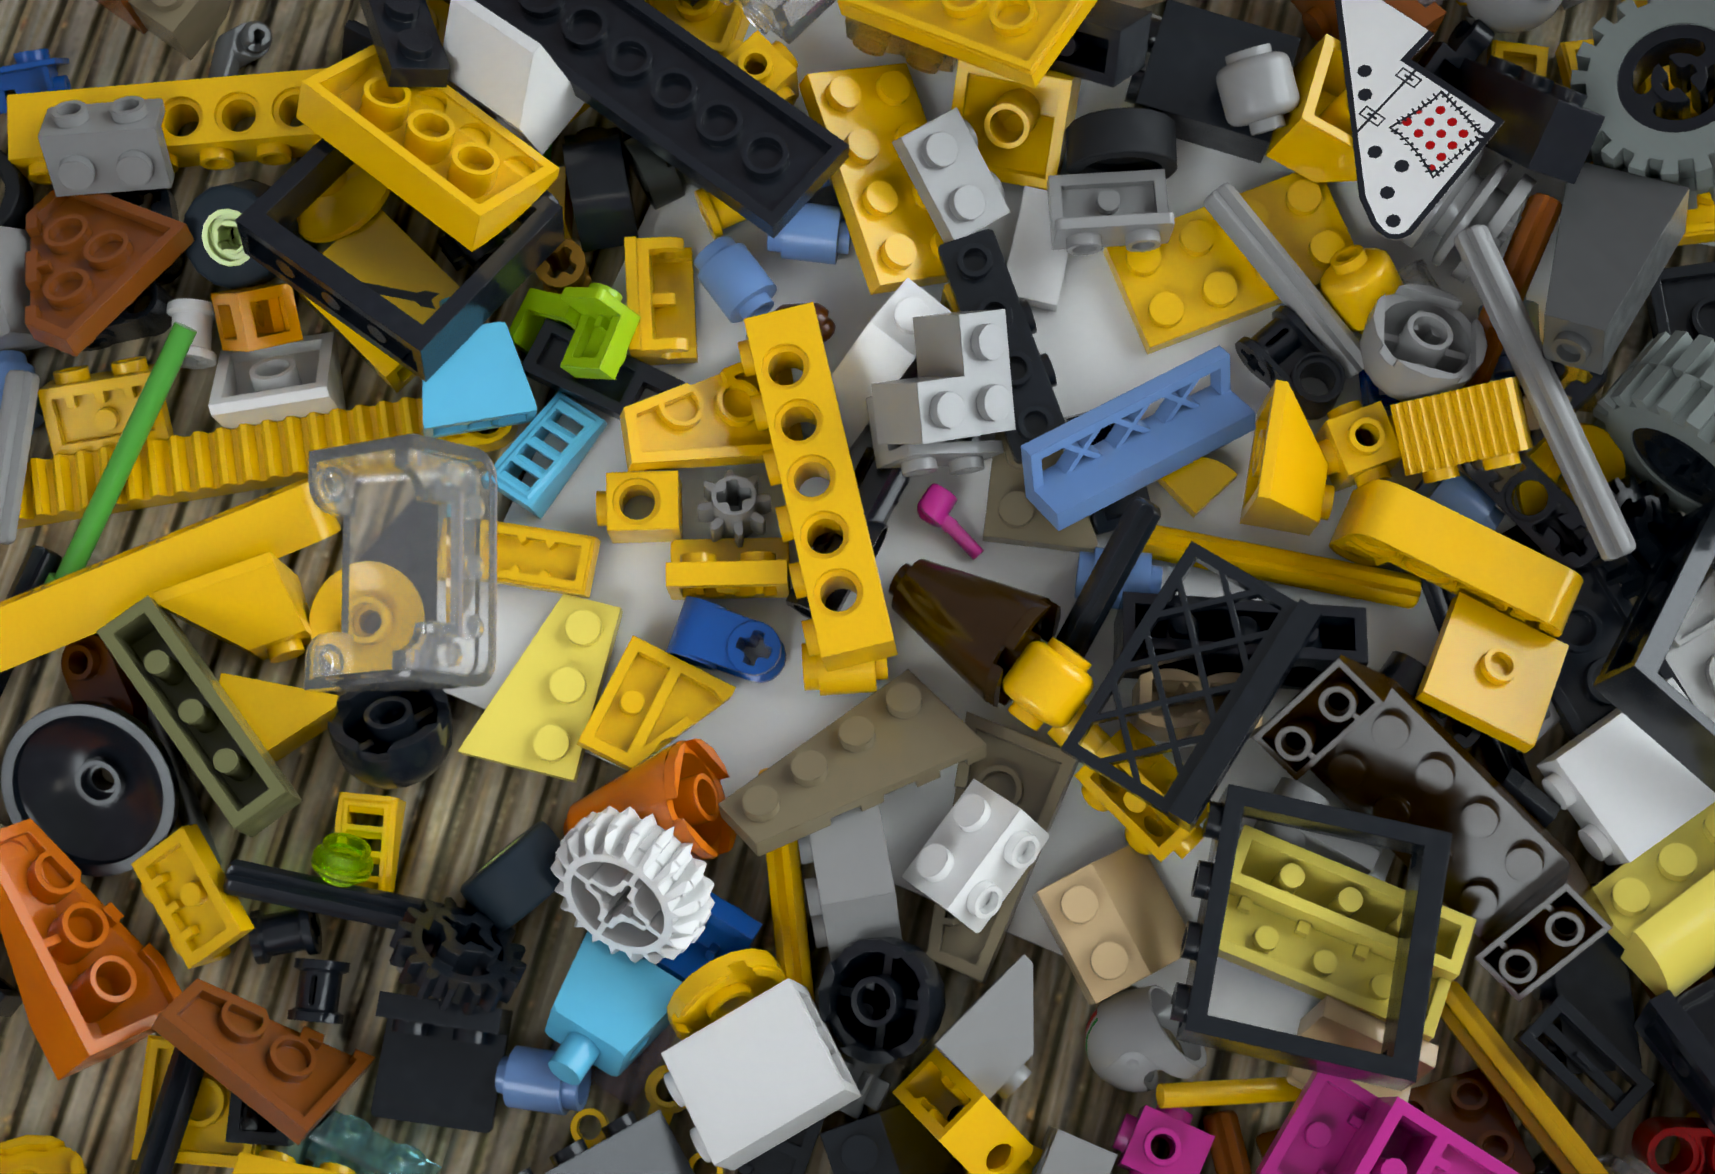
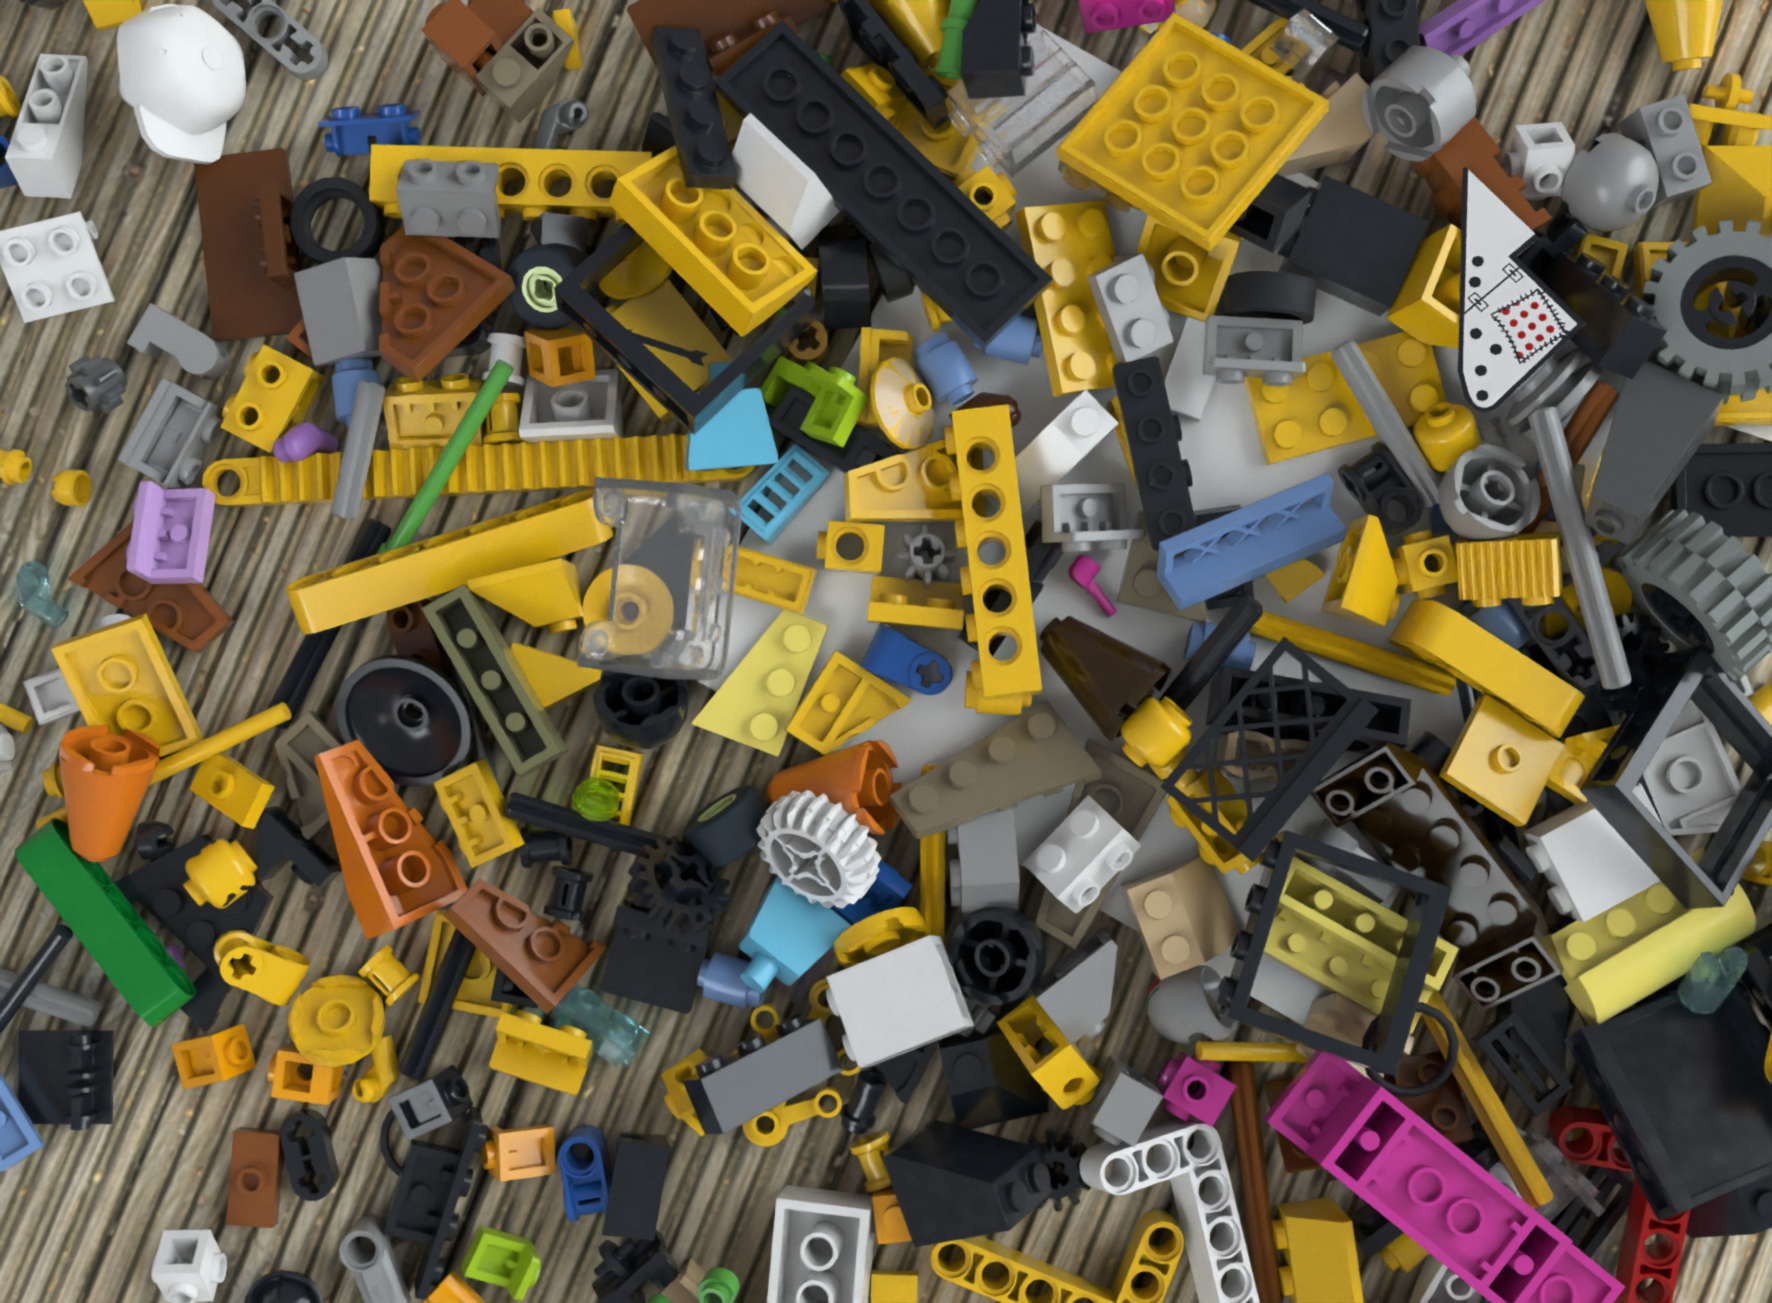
camera: 10 degrees right, 10 degrees up
light grey brick [871,309,1016,444] -> none
light grey head [1216,43,1300,136] -> none
none -> yellow bush [358,944,421,1007]
none -> yellow bush [483,393,525,445]
none -> black slope [530,212,588,253]
none -> dish [870,357,935,450]
none -> black piece [1362,1002,1459,1097]
none -> yellow slope [1545,725,1620,805]

